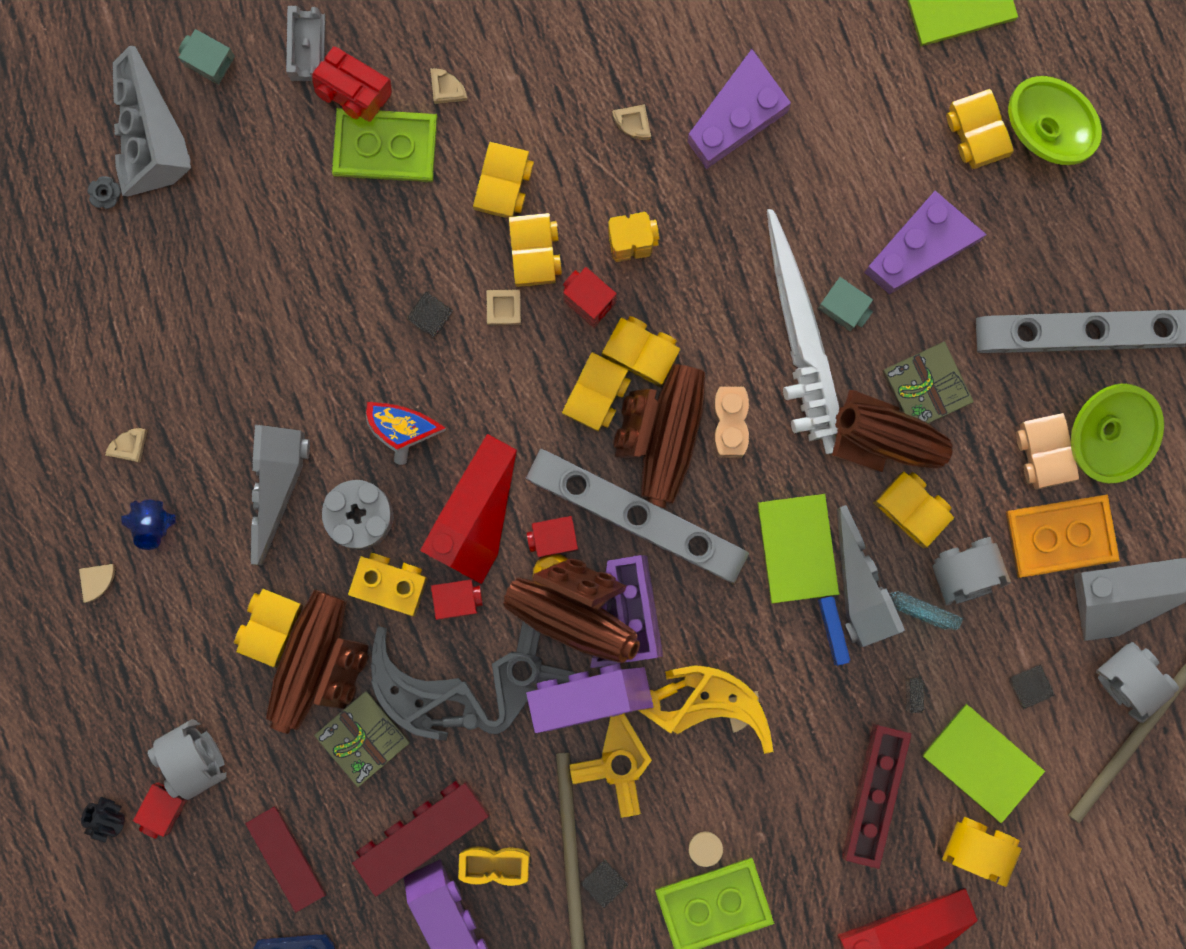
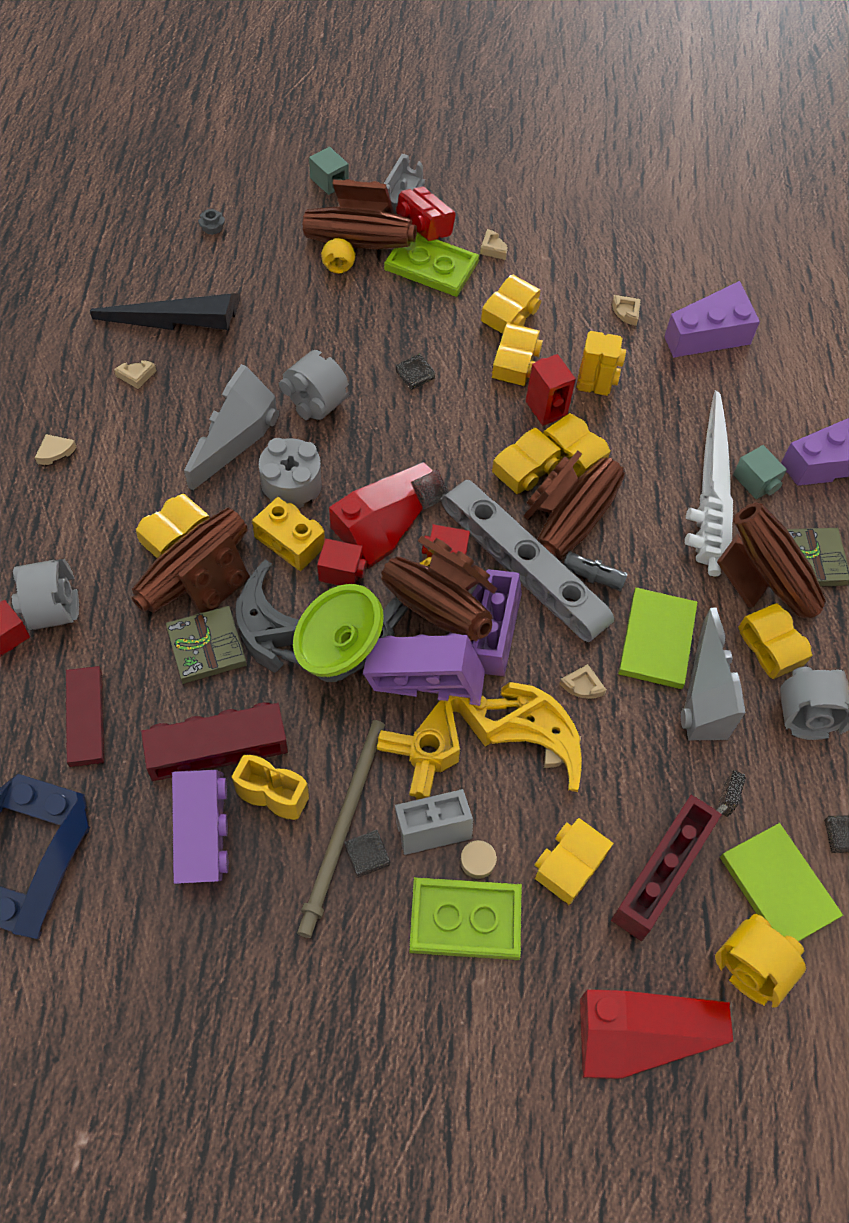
camera: 15 degrees right, 25 degrees down
light grey wedge [113,46,191,197] -> none
clear blue rock [121,499,176,550] -> none
shield [365,402,446,465] -> none
tan tile [487,290,521,325] -> none
light nougat brick [713,387,749,458] -> none
blue tile [818,596,850,666] -> none
clear light blue tile [890,591,963,631] -> none
none -> black wedge [90,293,241,330]
none -> light grey brick [279,350,349,420]
none -> lime dish [293,584,384,677]
none -> copper plate [302,179,417,250]
none -> yellow piece [321,238,355,274]
none -> light grey hinge [395,789,473,855]
none -> clear smoke tile [411,469,448,510]
none -> yellow brick [534,818,614,905]
none -> tan tile [559,664,606,699]
none -> dark grey pin [563,551,628,592]

